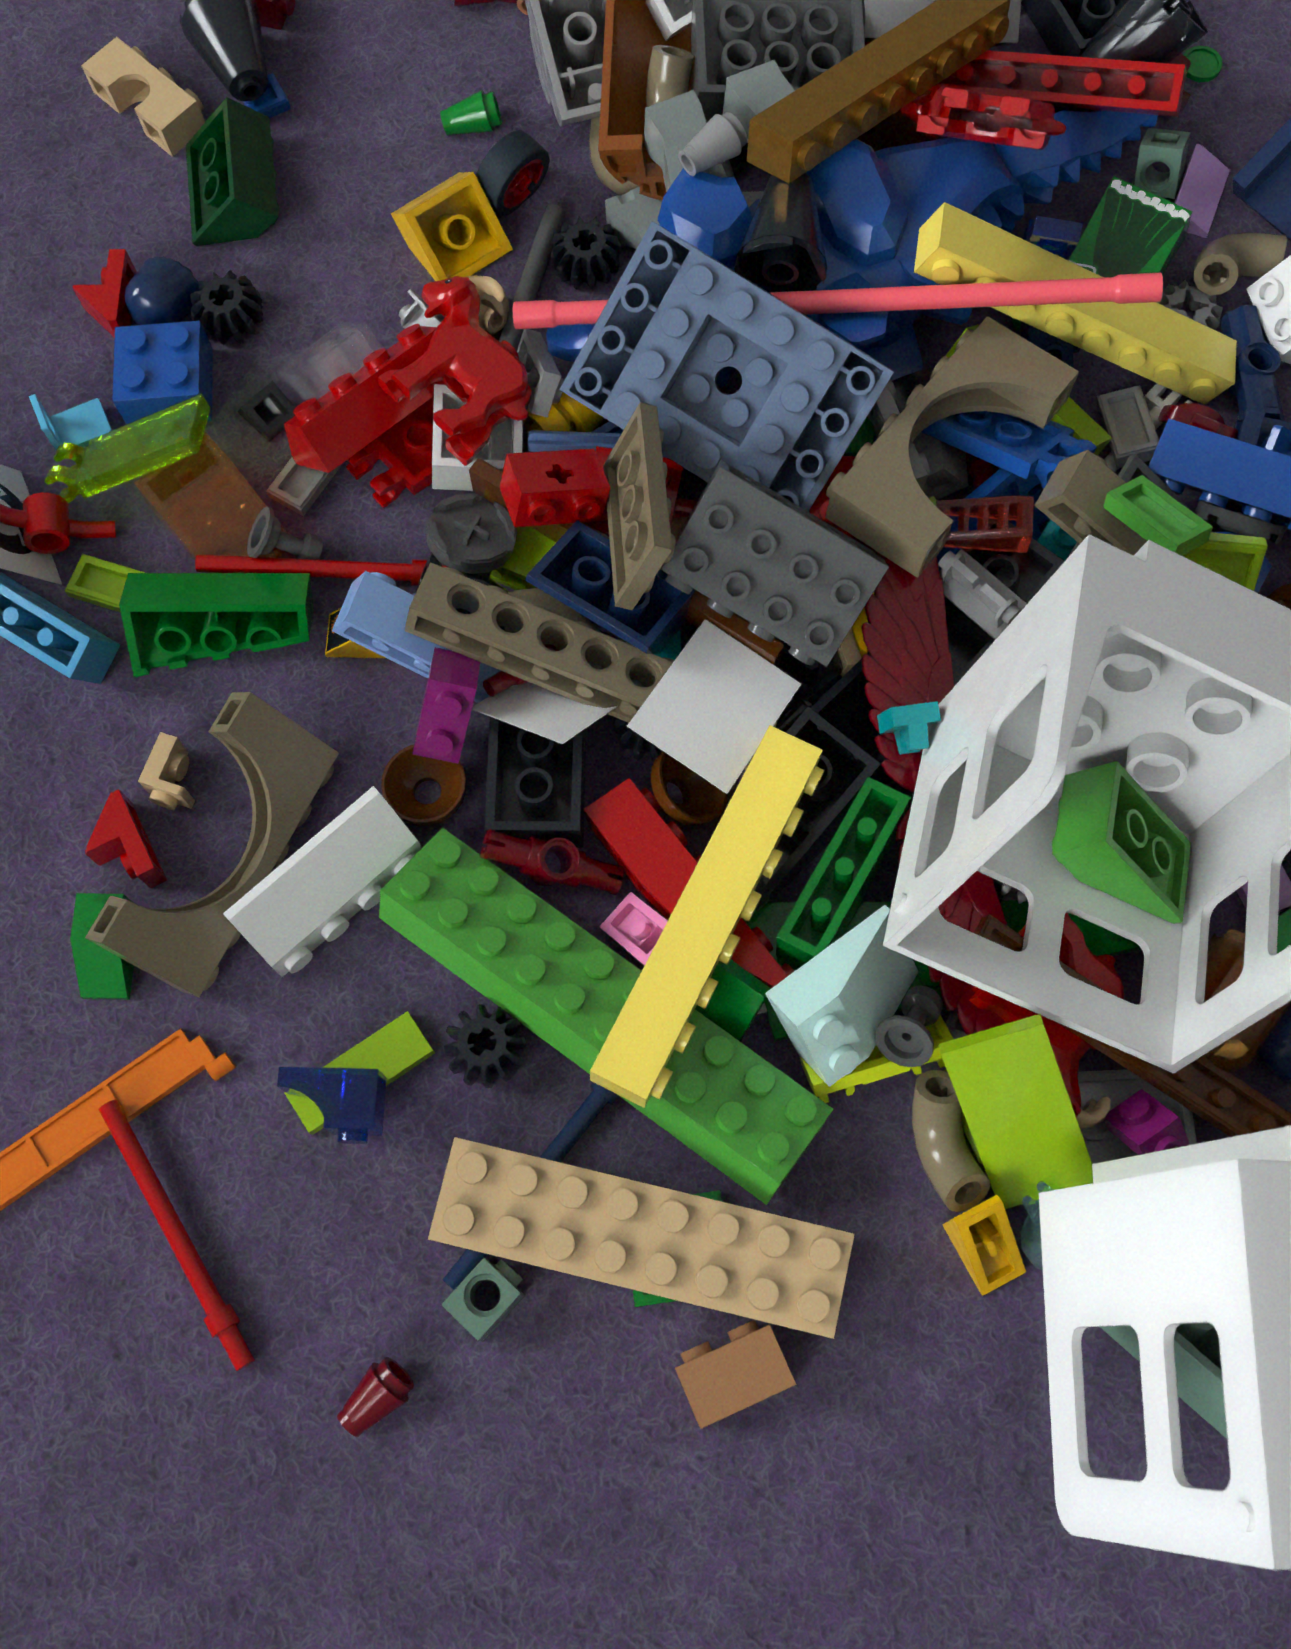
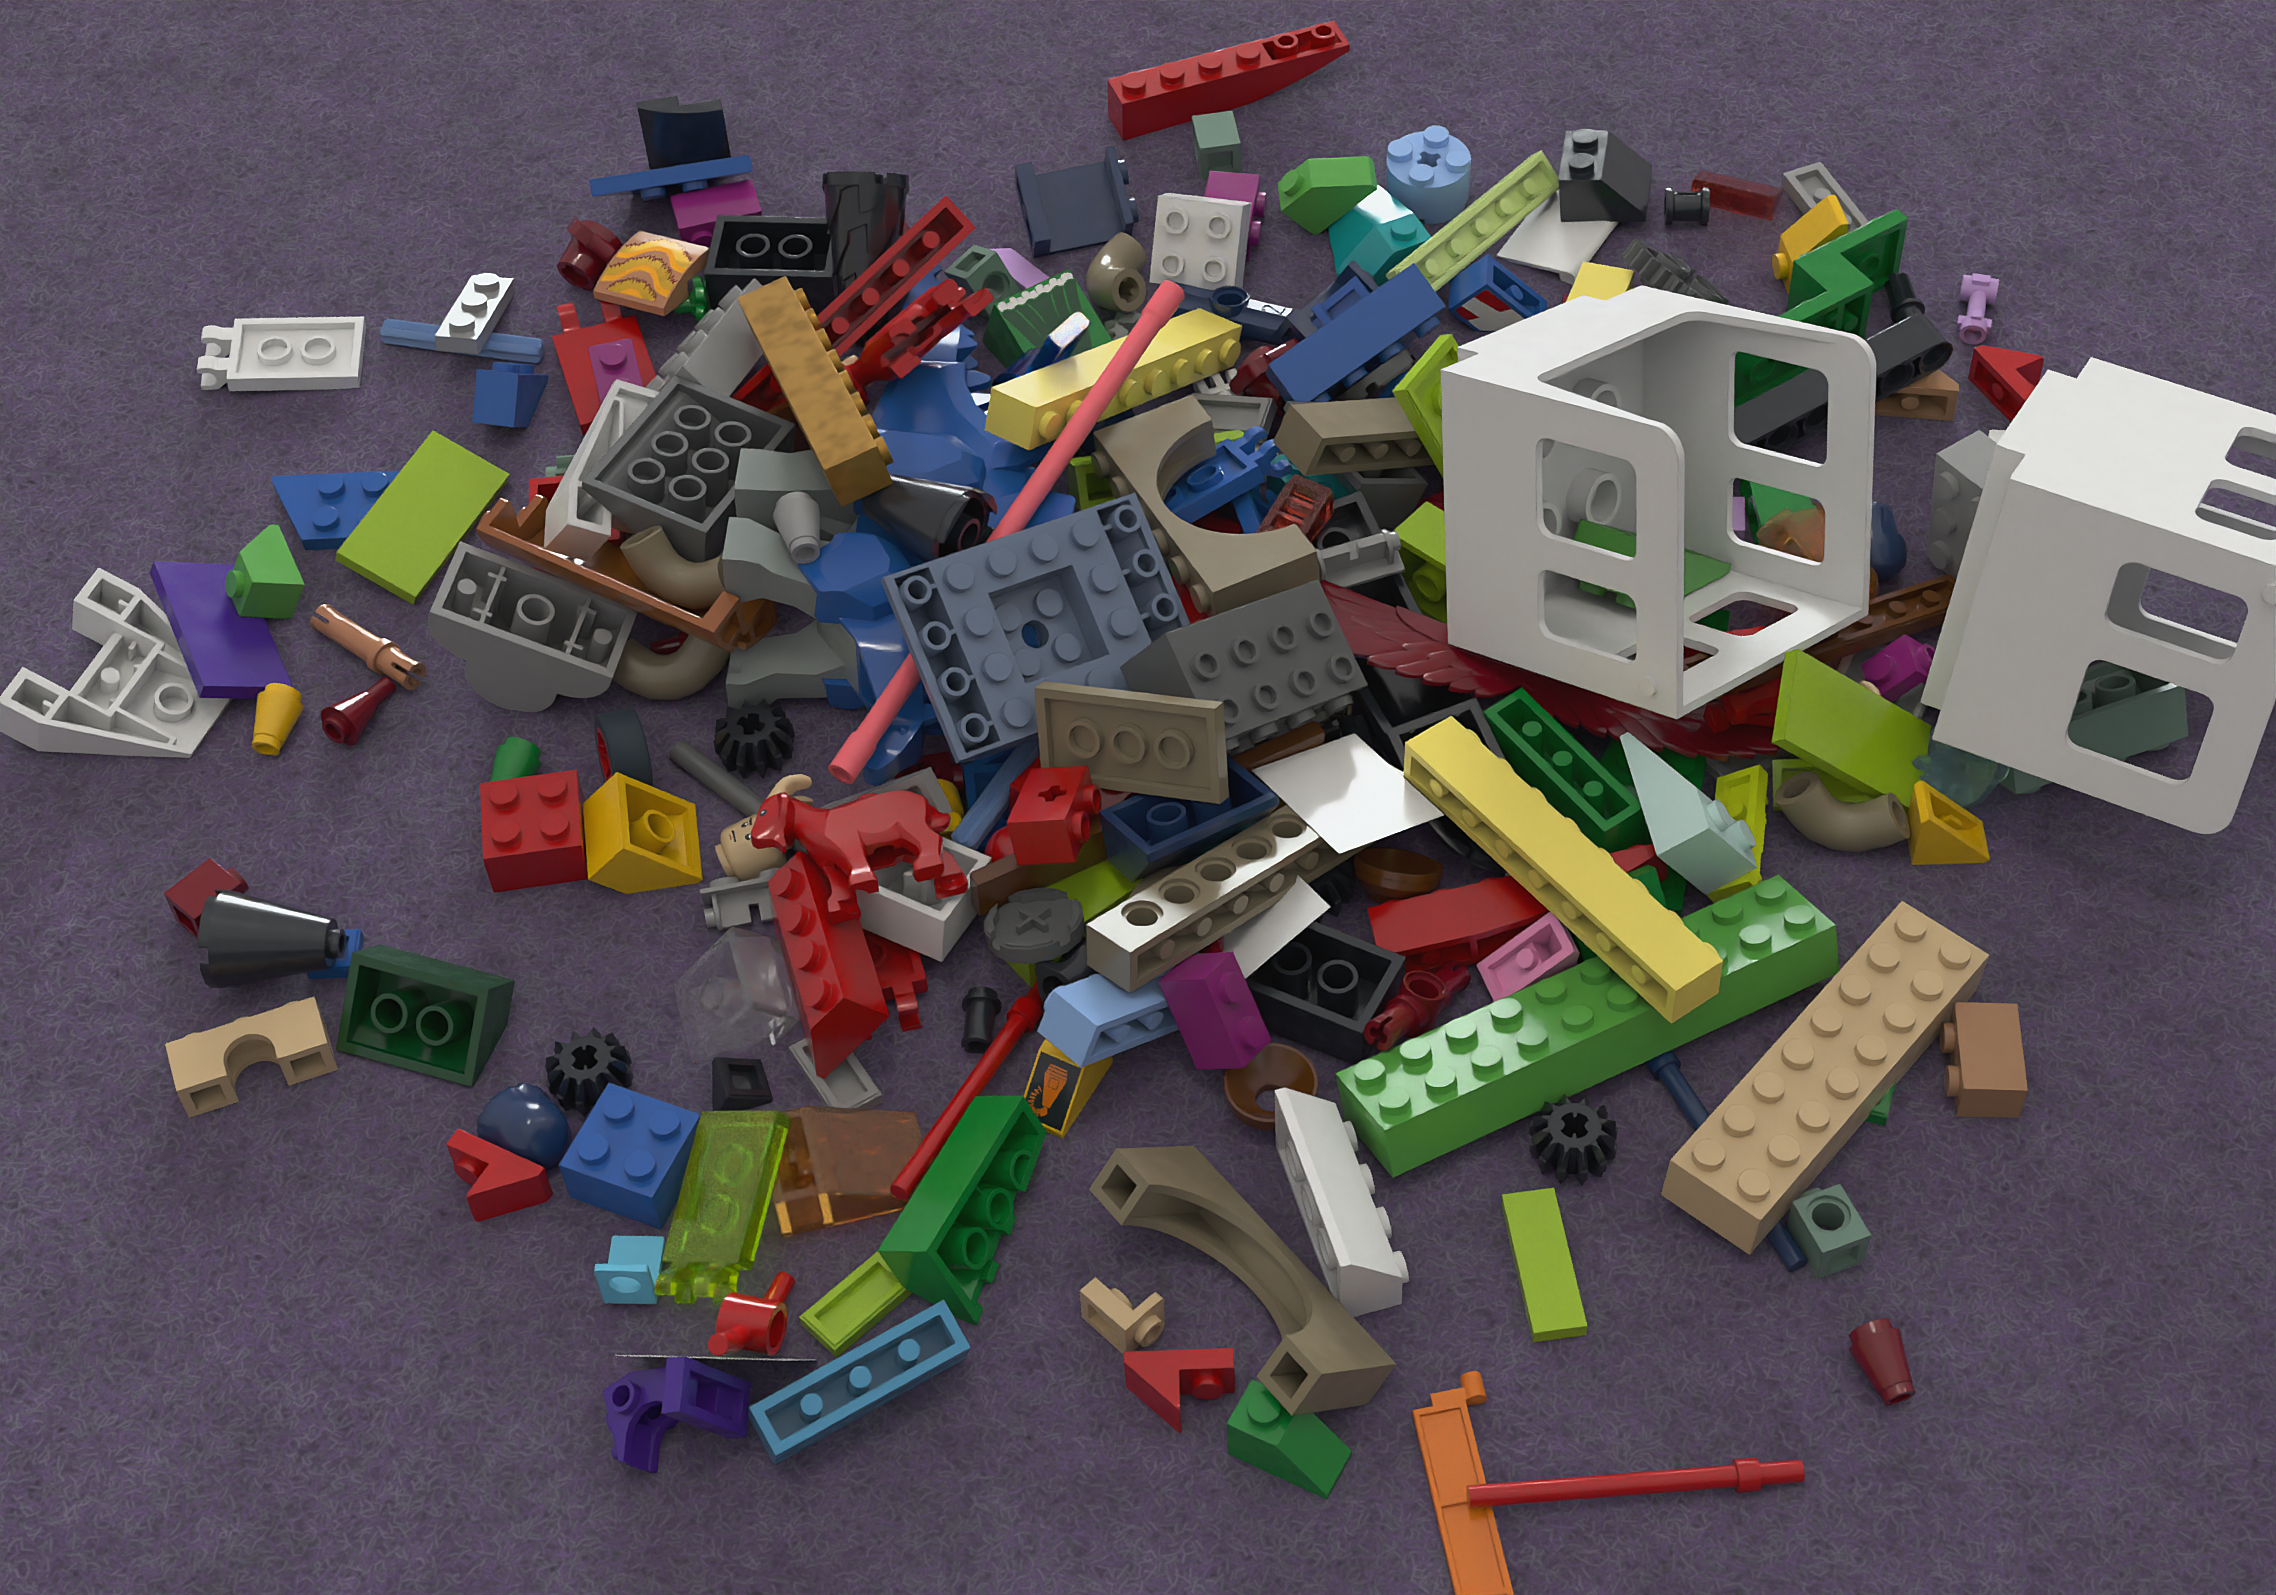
camera: 65 degrees left, 20 degrees down
dark grey piece [247,507,323,560] -> none
clear blue arch [277,1067,387,1144] -> none
dark grey piece [875,985,943,1067] -> none
teal tile [877,701,941,755] -> none
bright green tile [1103,475,1213,556] -> none
none -> red brick [480,769,588,893]
none -> black pin [961,986,1002,1054]

